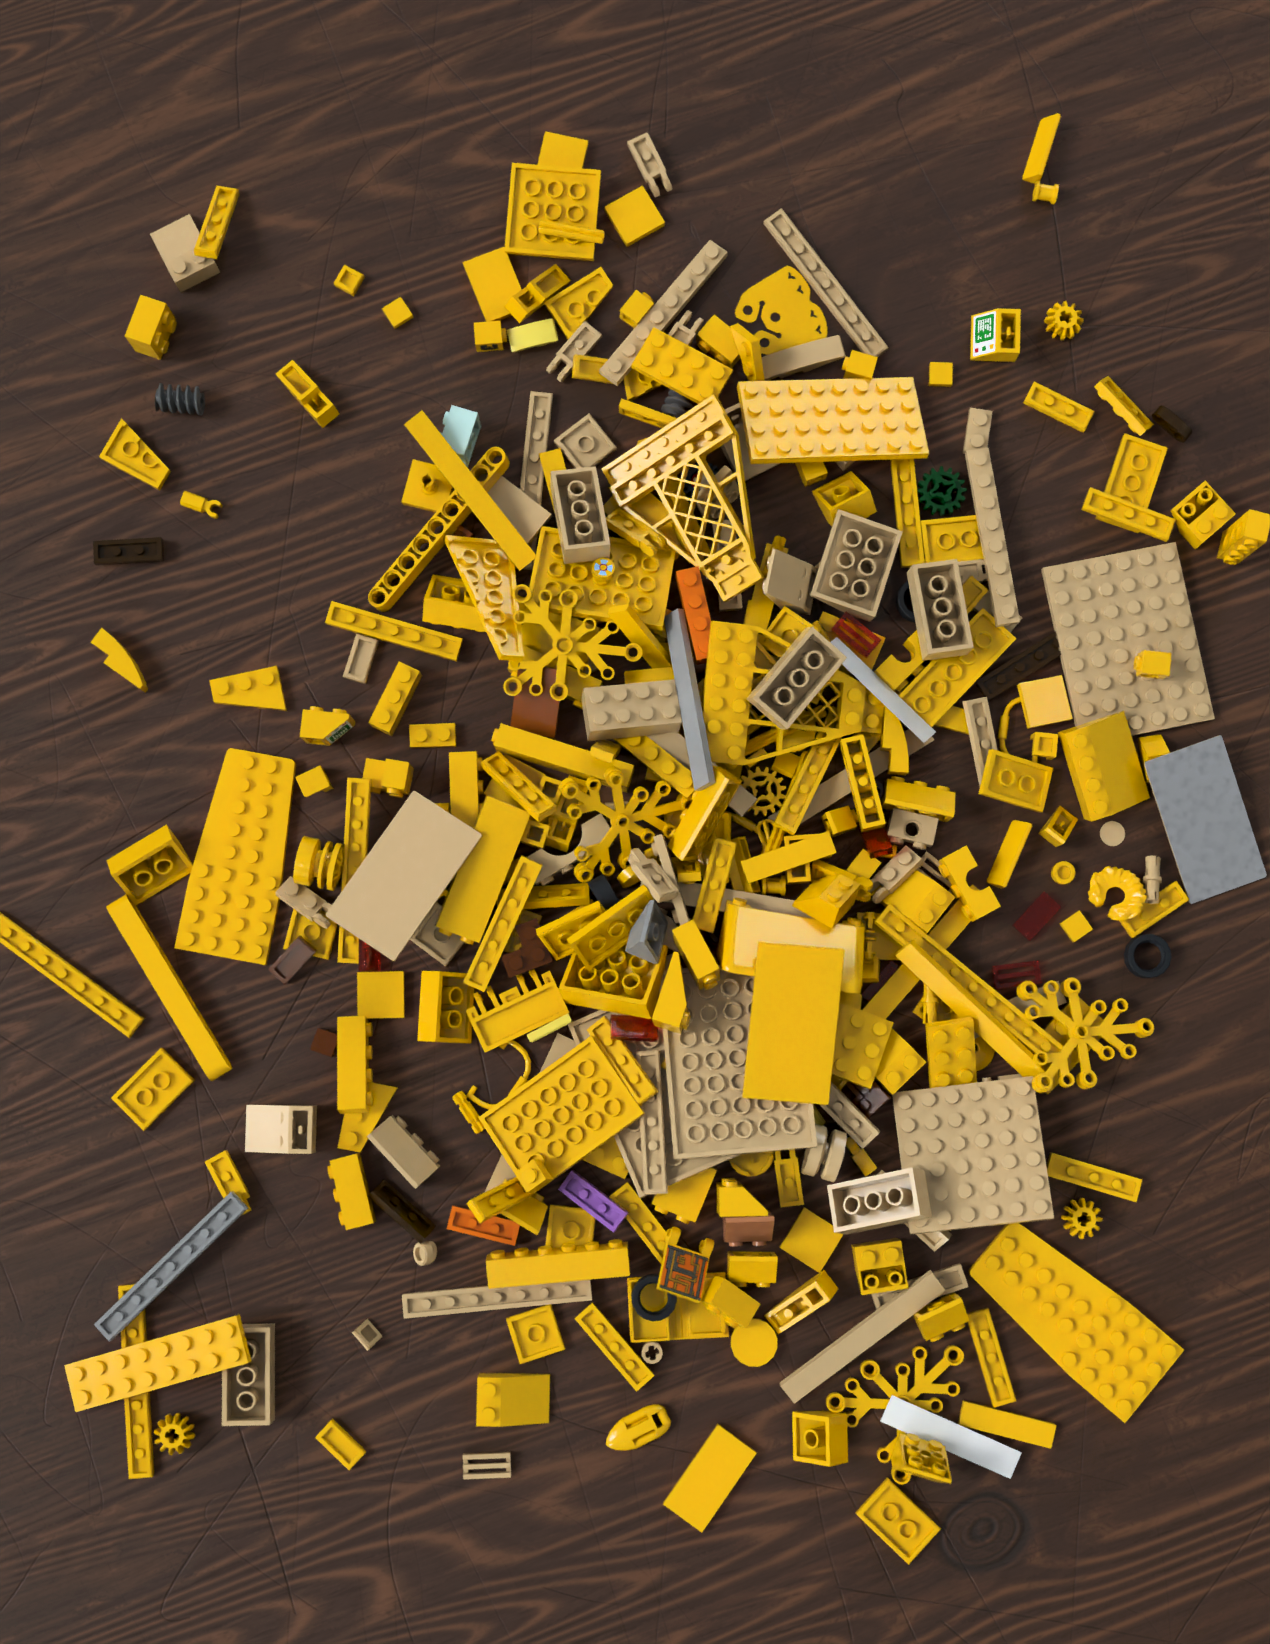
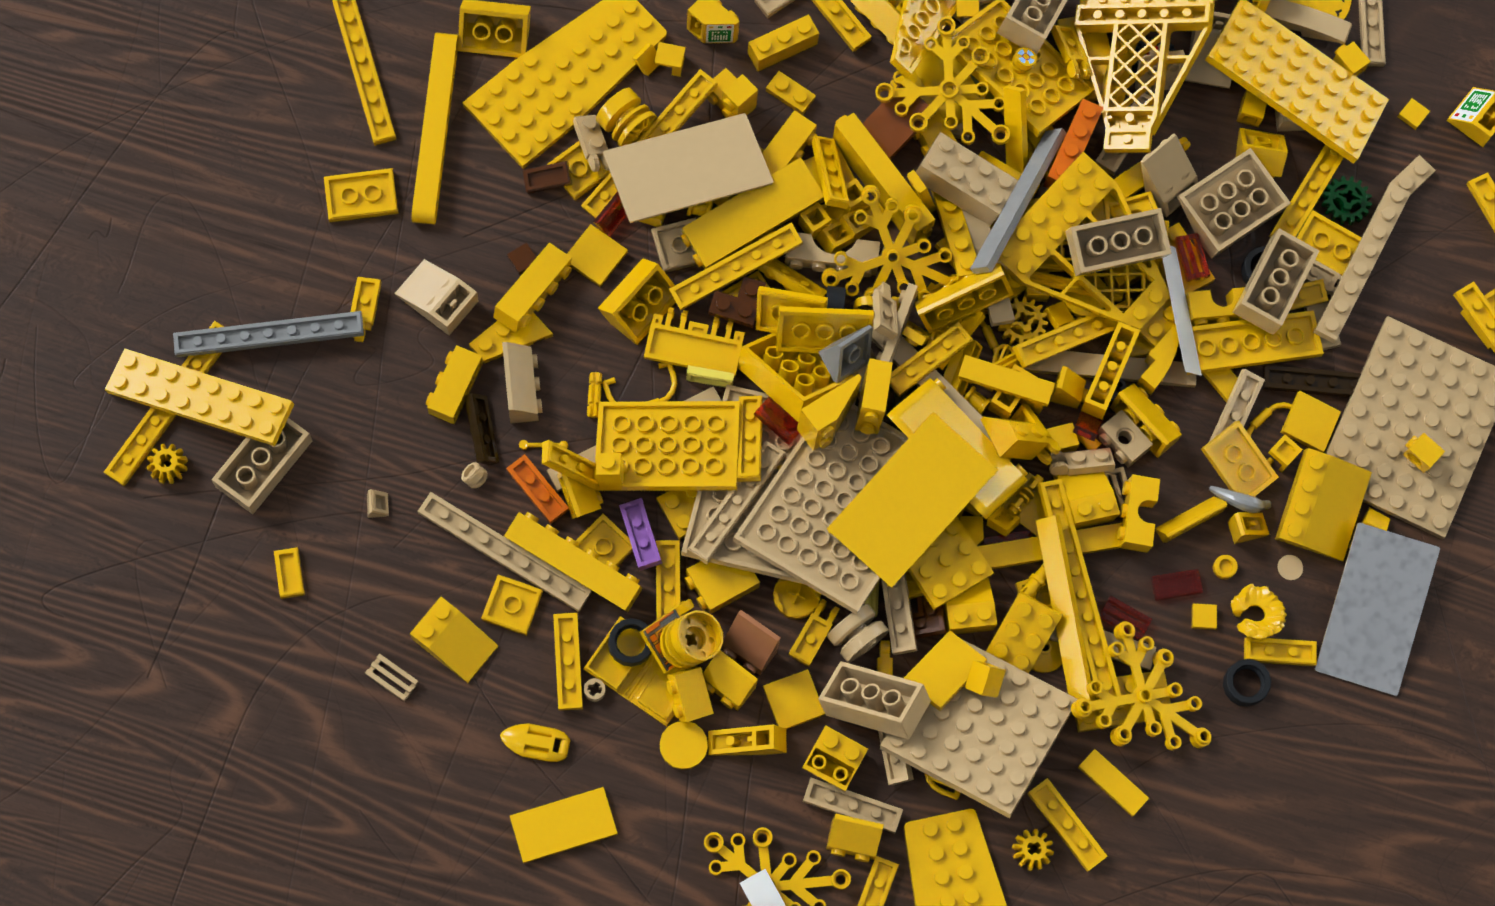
camera: 30 degrees right, 10 degrees down
yellow slope [716,1178,768,1217] -> none
tan tile [779,1270,946,1404] -> none
yellow slope [792,1411,848,1467] -> none
tan pin [1143,856,1162,904] -> none
none -> yellow hinge [519,440,568,450]
none -> yellow tile [633,43,659,76]
none -> yellow wheel [660,610,723,669]
none -> yellow tile [904,631,987,711]
none -> yellow panel [965,660,1006,698]
none -> yellow tile [1078,749,1149,817]
none -> light grey piece [1209,486,1271,513]

